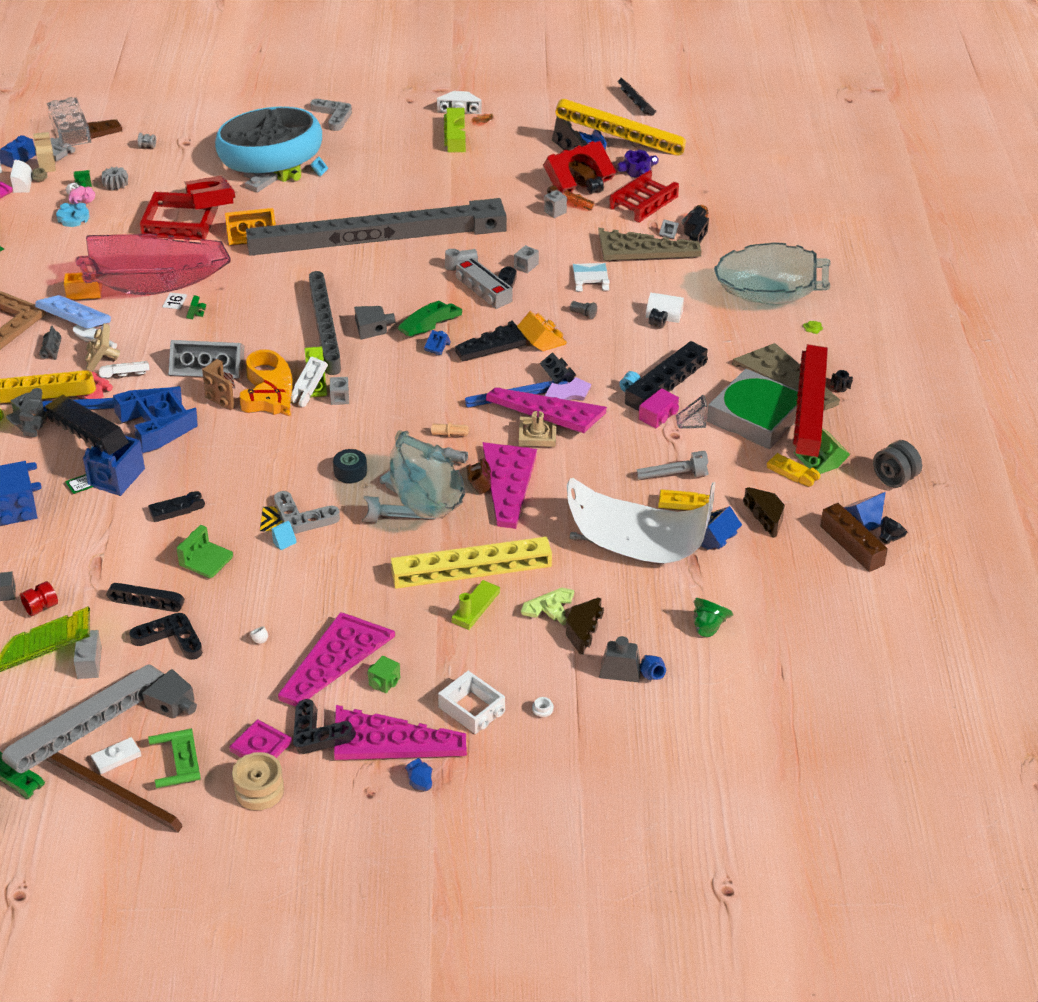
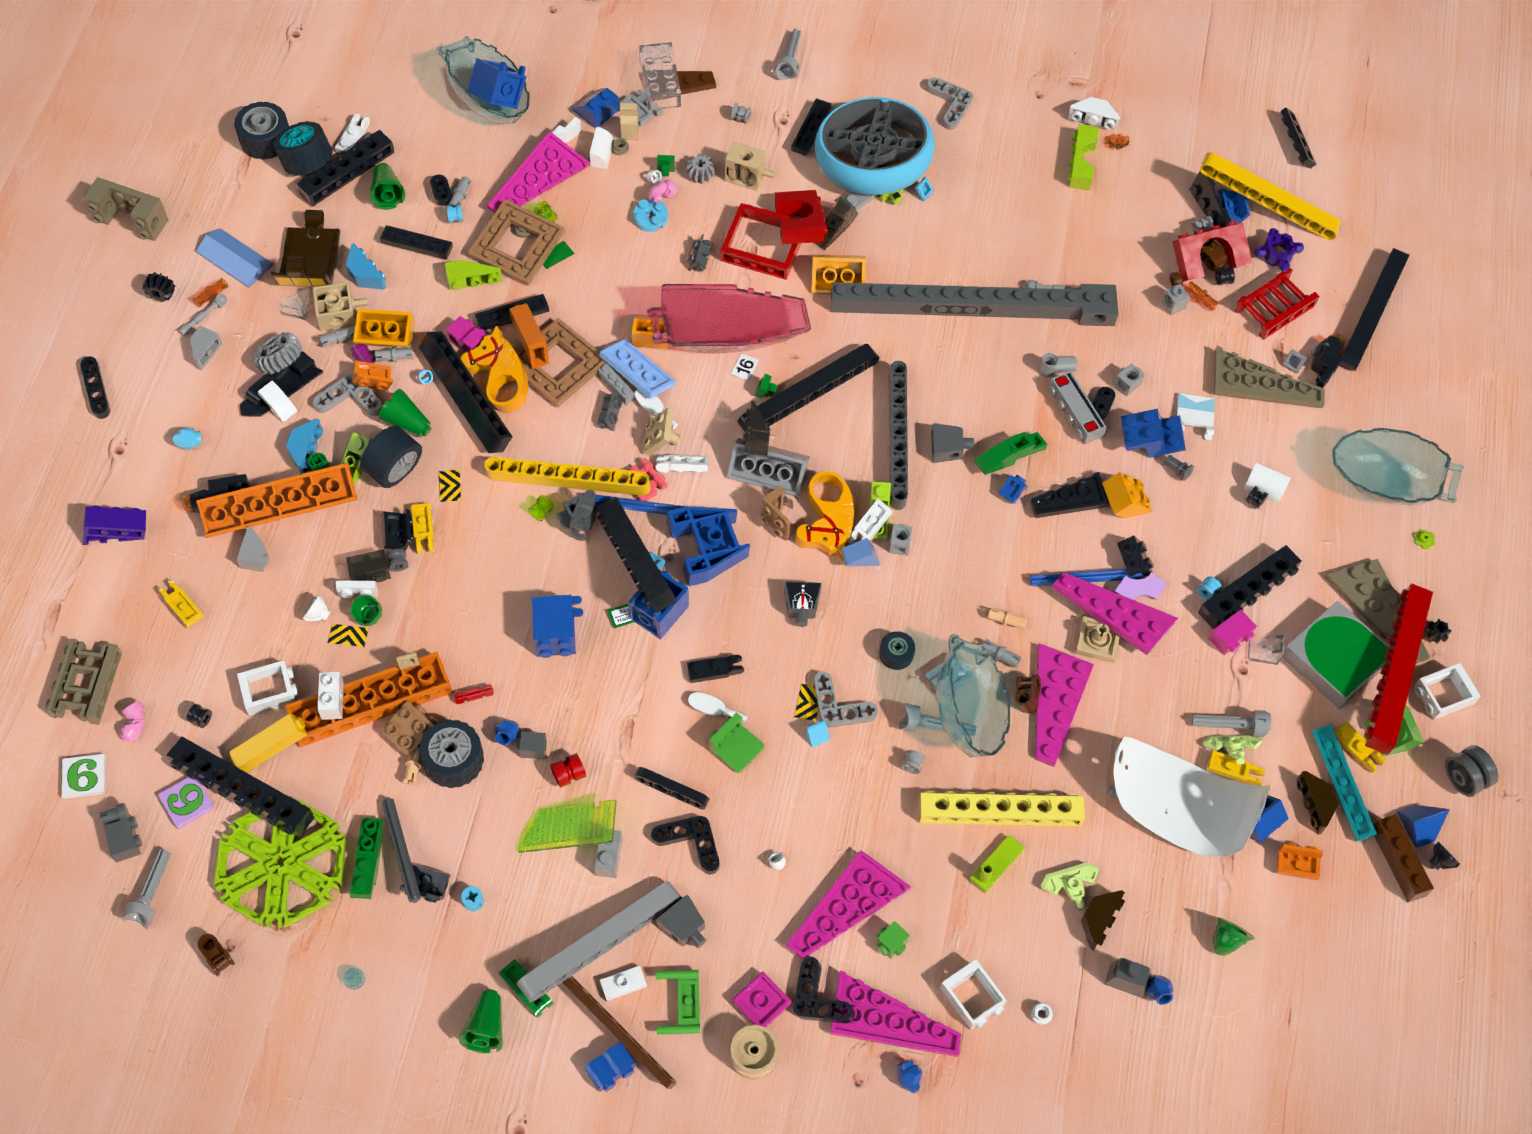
camera: 10 degrees right, 20 degrees up
none -> blue brick [584,1042,636,1092]
none -> light grey piece [598,363,635,405]
none -> dark grey hinge [688,234,711,272]
none -> white piece [688,692,748,723]
none -> tan piece [725,142,776,191]
none -> black beam [737,343,880,437]
none -> clear smoke slope [742,401,771,456]
none -> light grey piece [775,28,802,80]
none -> torso [784,581,822,627]
none -> black plate [791,98,832,156]
none -> clear smoke slope [815,197,859,250]
none -> medium blue slope [841,538,880,566]
none -> light grey wheel [901,750,925,774]
none -> blue bracket [1121,408,1186,458]
none -> yellowish green piece [1203,734,1262,764]
none -> orange bracket [1276,843,1323,880]
none -> teal plate [1312,723,1378,842]
none -> black beam [1340,248,1410,371]
none -> white window [1414,663,1481,720]

